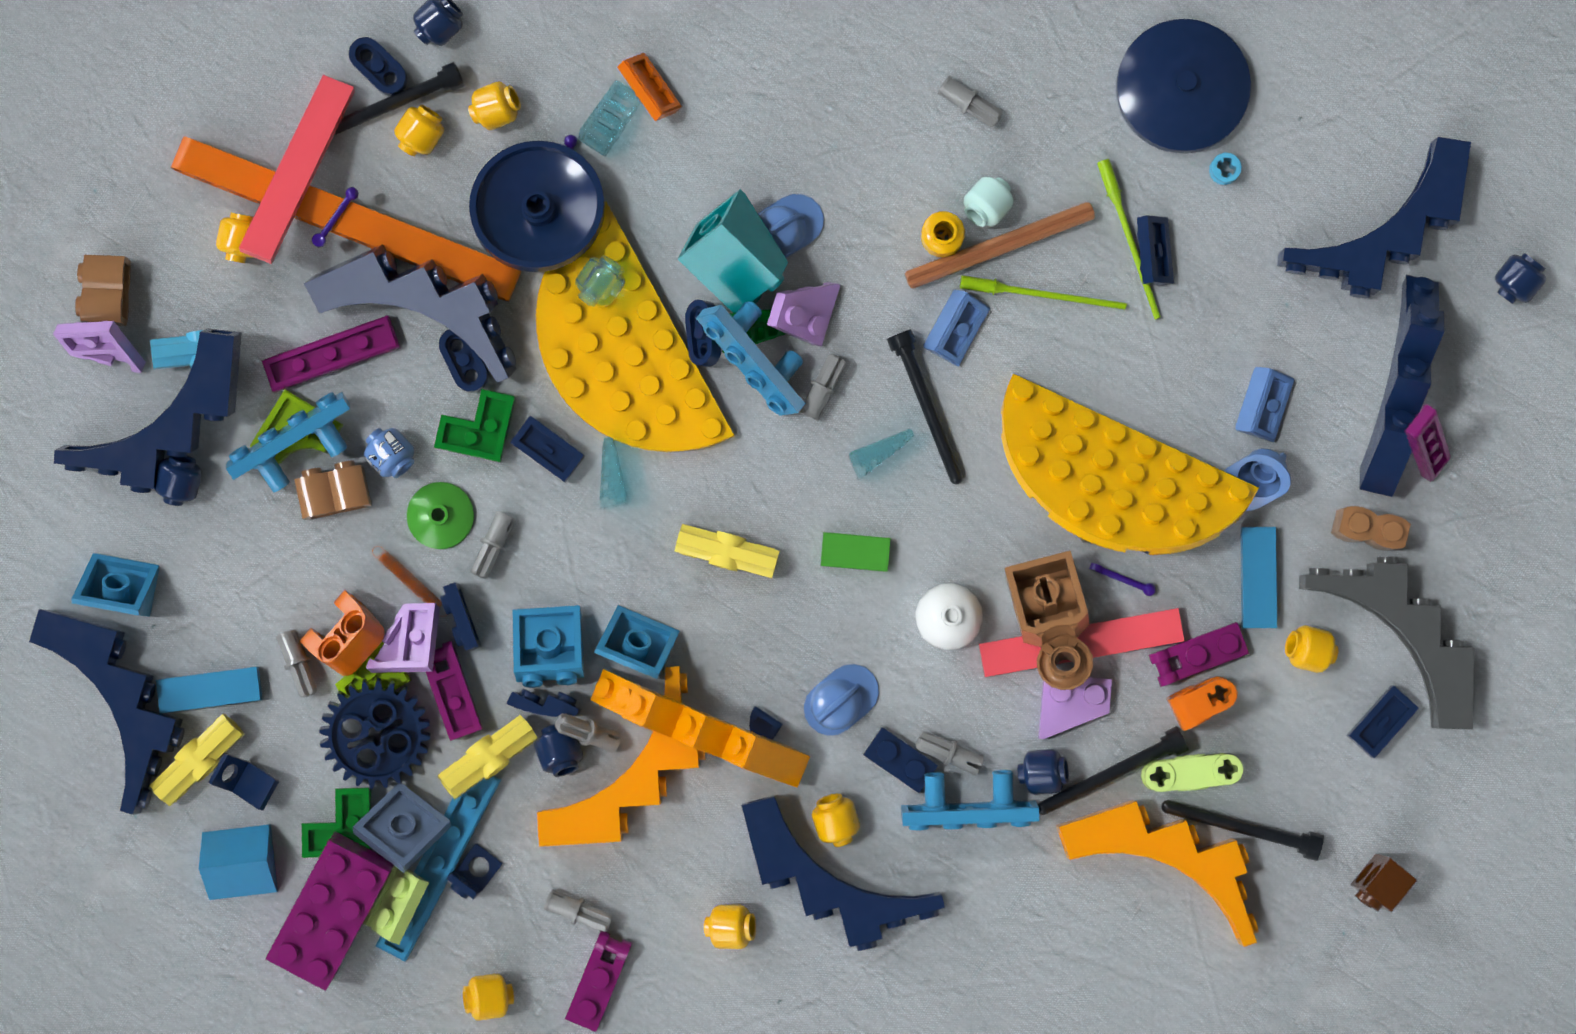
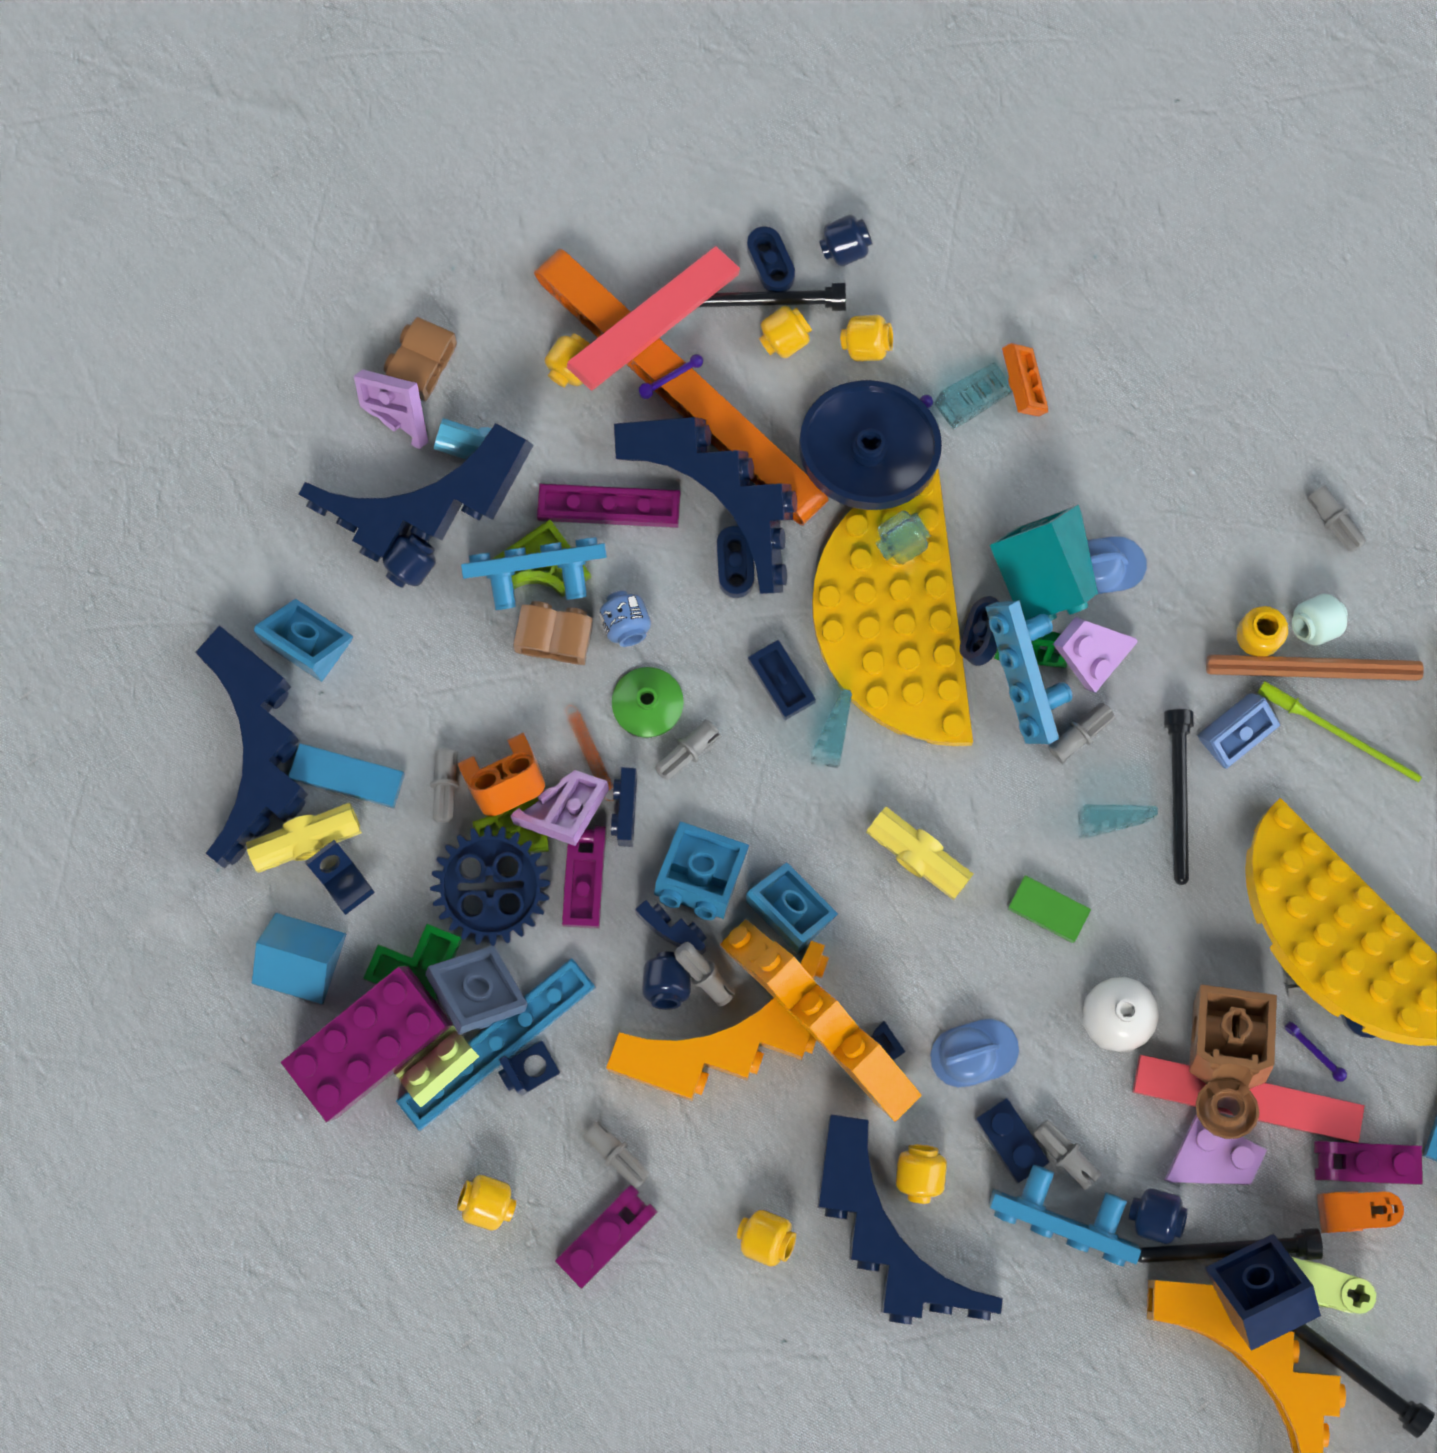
camera: 25 degrees right, 10 degrees down
green plate [434,389,516,463] -> none
light yellow piece [438,715,538,800] -> none
none -> dark blue slope [1205,1233,1321,1351]

